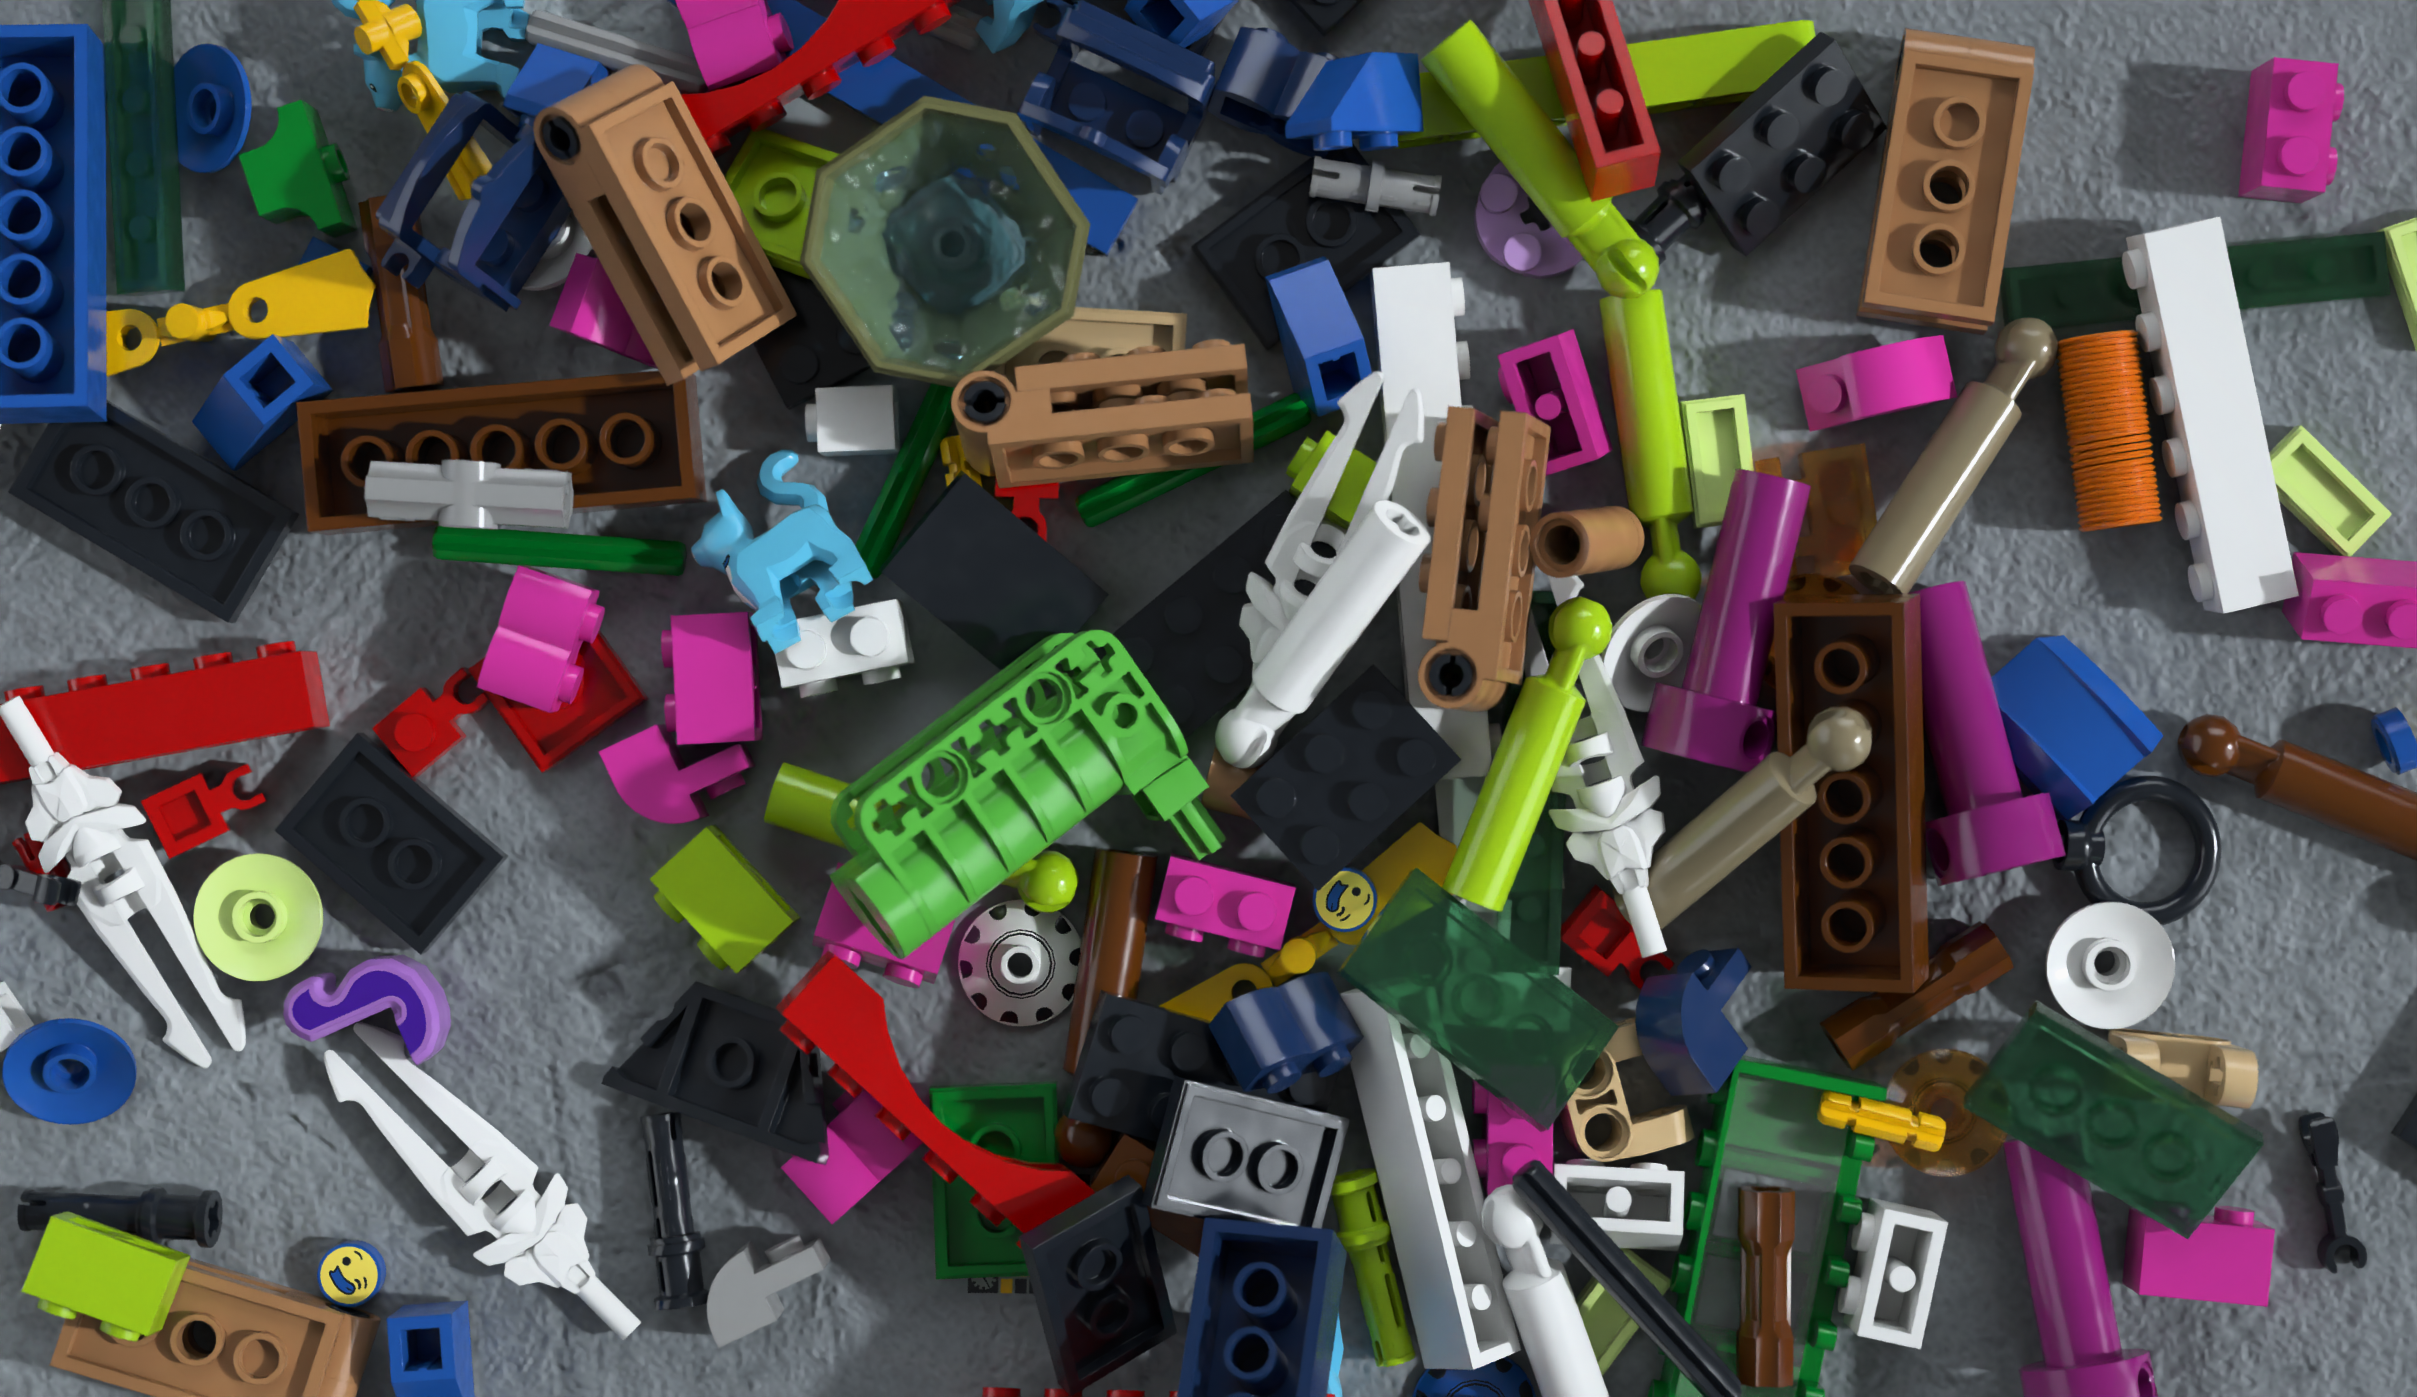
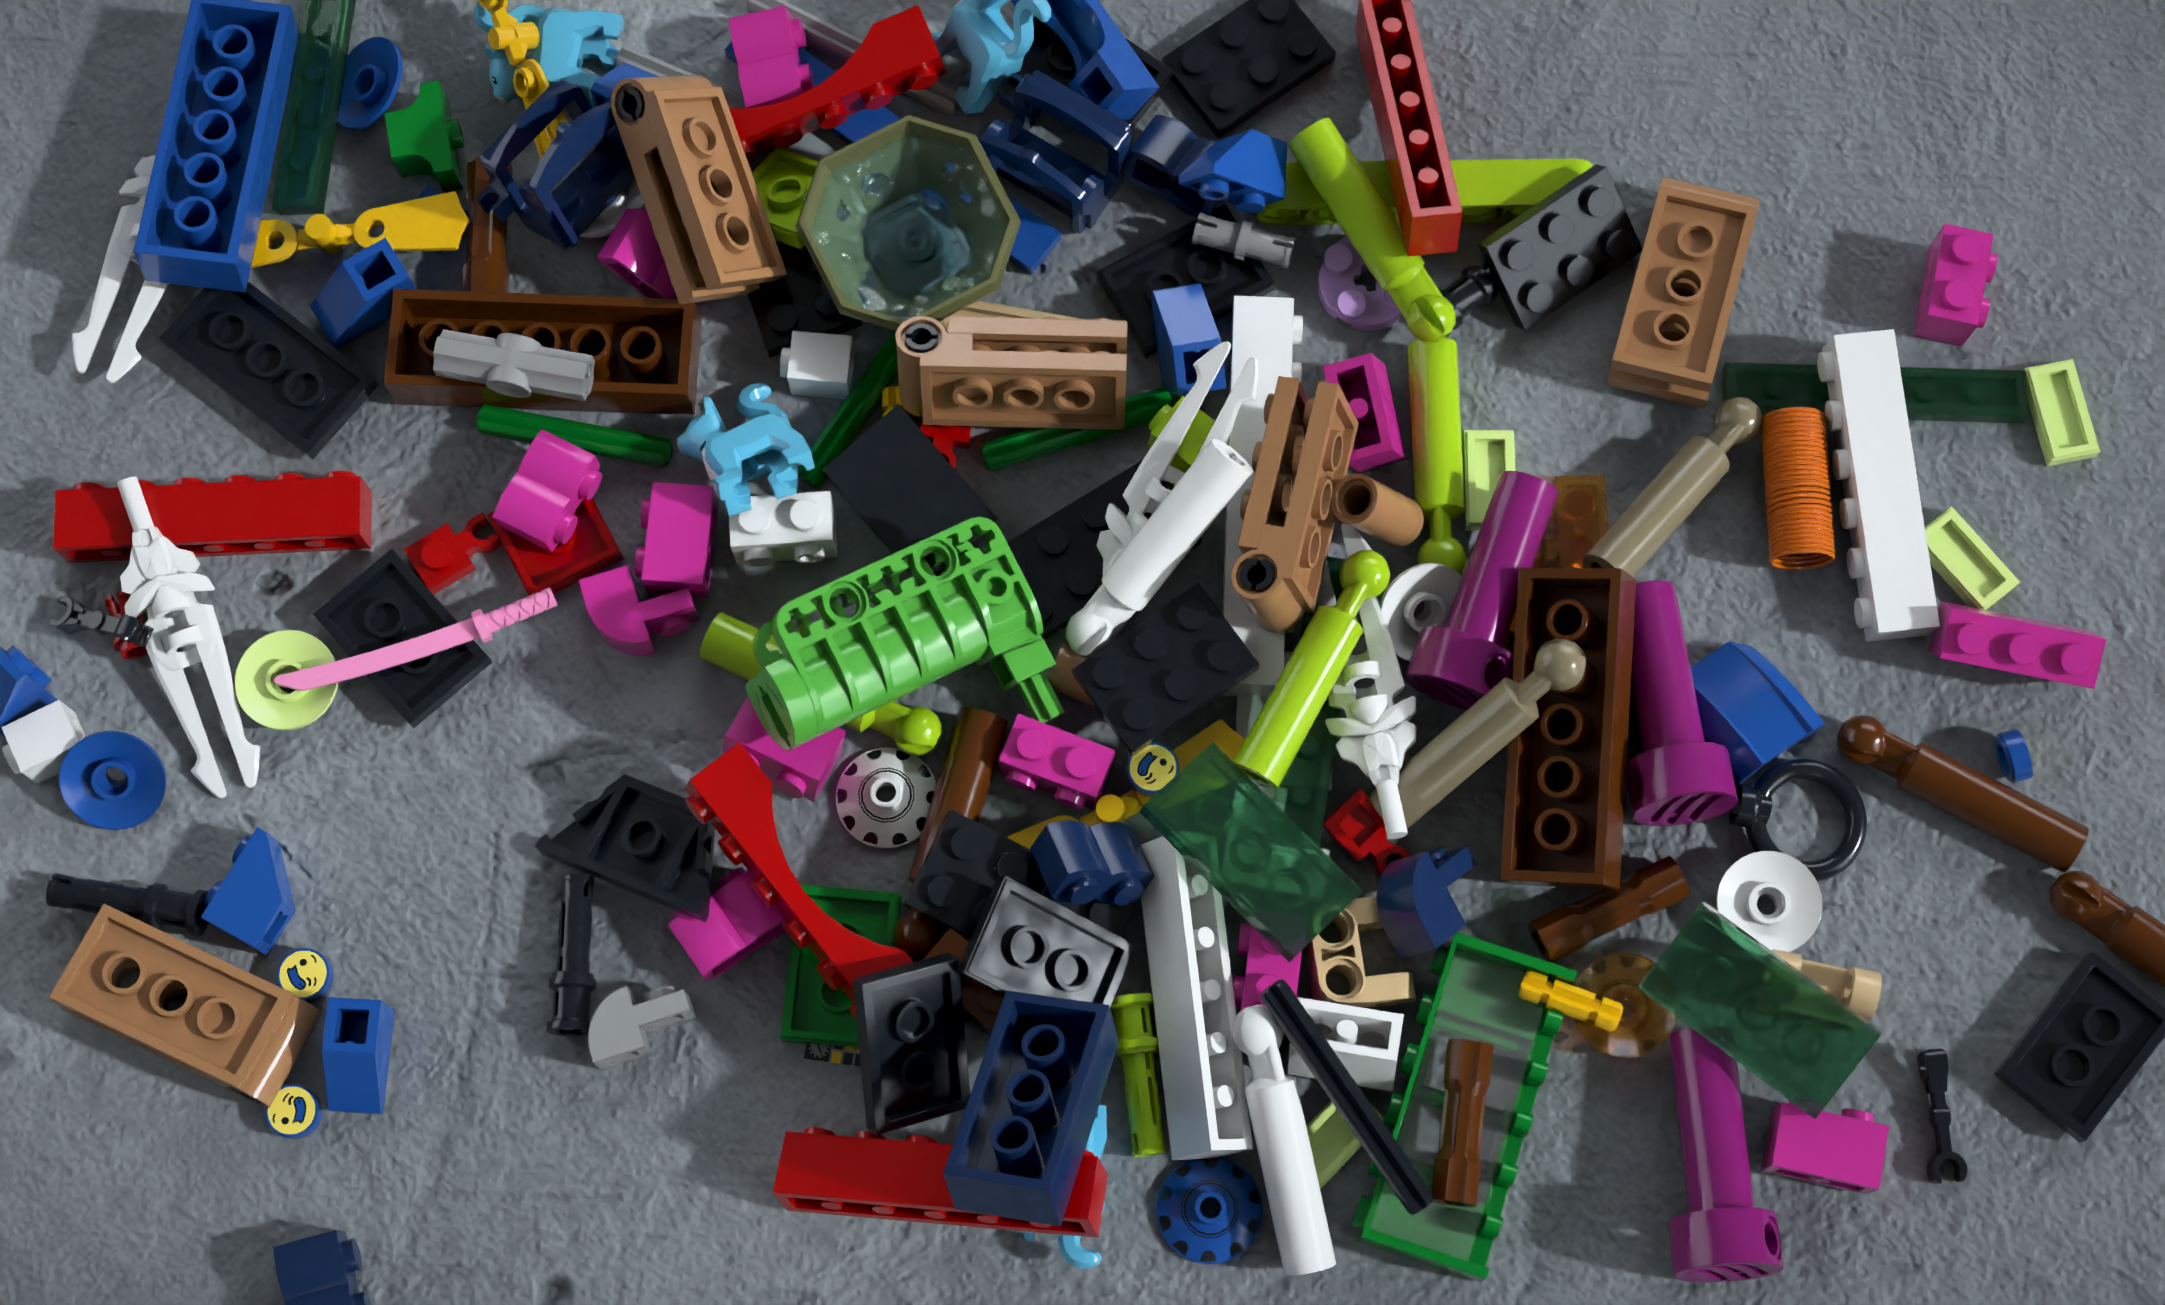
camera: 10 degrees right, 15 degrees down
lime brick [21,1211,191,1341] -> none
red plate [141,763,267,859] -> none
medium lavender animal [283,955,451,1065] -> none
white sword [324,1022,641,1340] -> none
lime brick [650,825,801,974] -> none
dark pink brick [1796,335,1957,432] -> none
white brick [1838,1198,1948,1349] -> none
none -> blue slope [201,827,295,956]
none -> bright pink sword [274,587,558,691]

